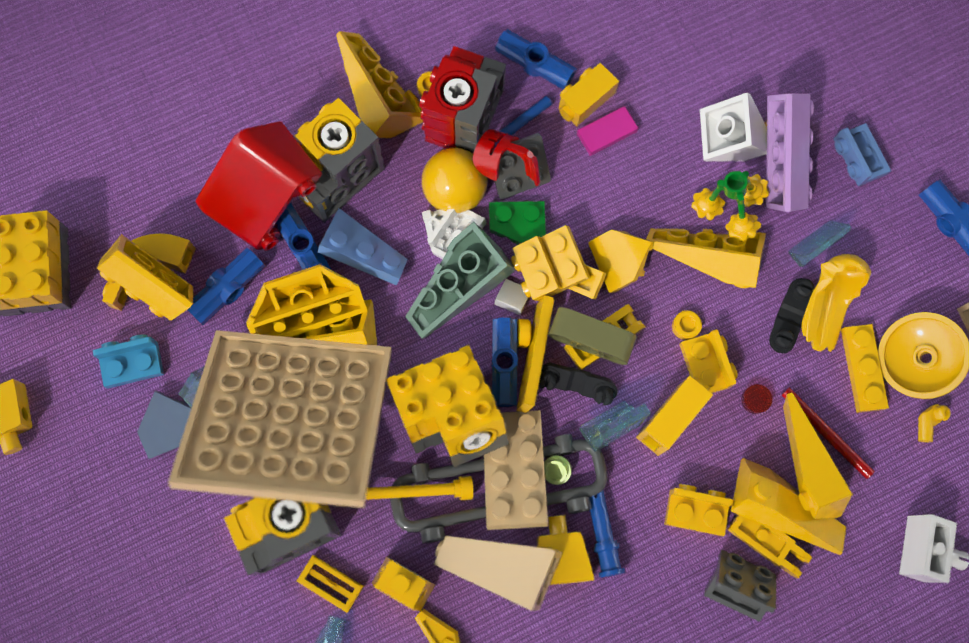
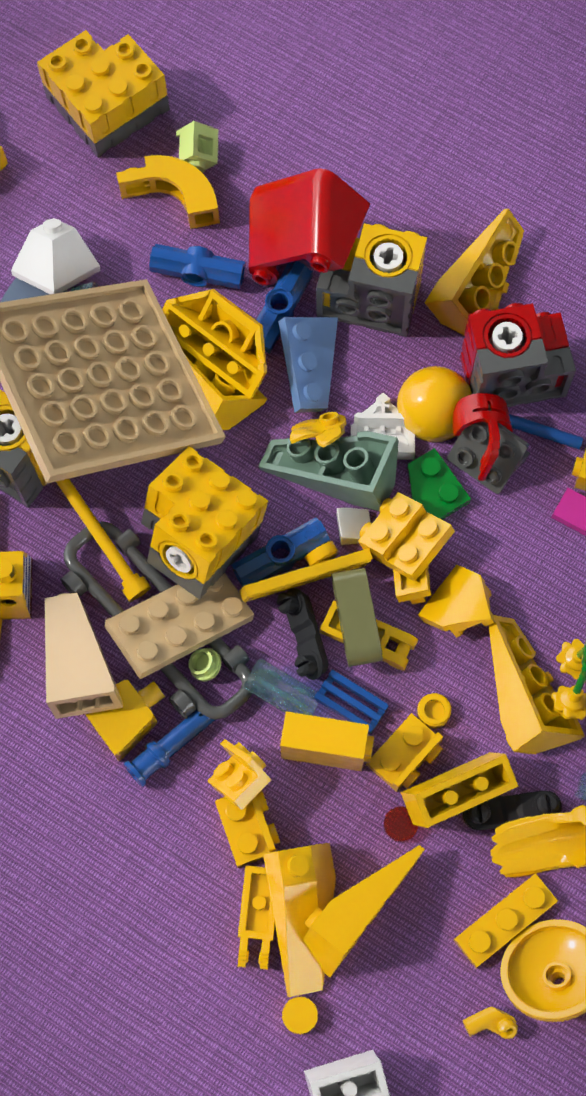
camera: 65 degrees right, 5 degrees down
dark azure bracket [93,334,164,389] -> none
yellow slope [97,234,193,321] -> none
dark grey bracket [704,550,776,622] -> none
red bar [781,387,875,479] -> none
none -> white slope [11,218,100,294]
none -> yellowish green brick [176,121,219,173]
none -> yellow bracket [208,739,271,810]
none -> yellow tile [282,997,318,1034]
none -> yellow plate [290,412,347,448]
none -> blue tile [314,669,389,735]
none -> yellow brick [401,752,518,828]

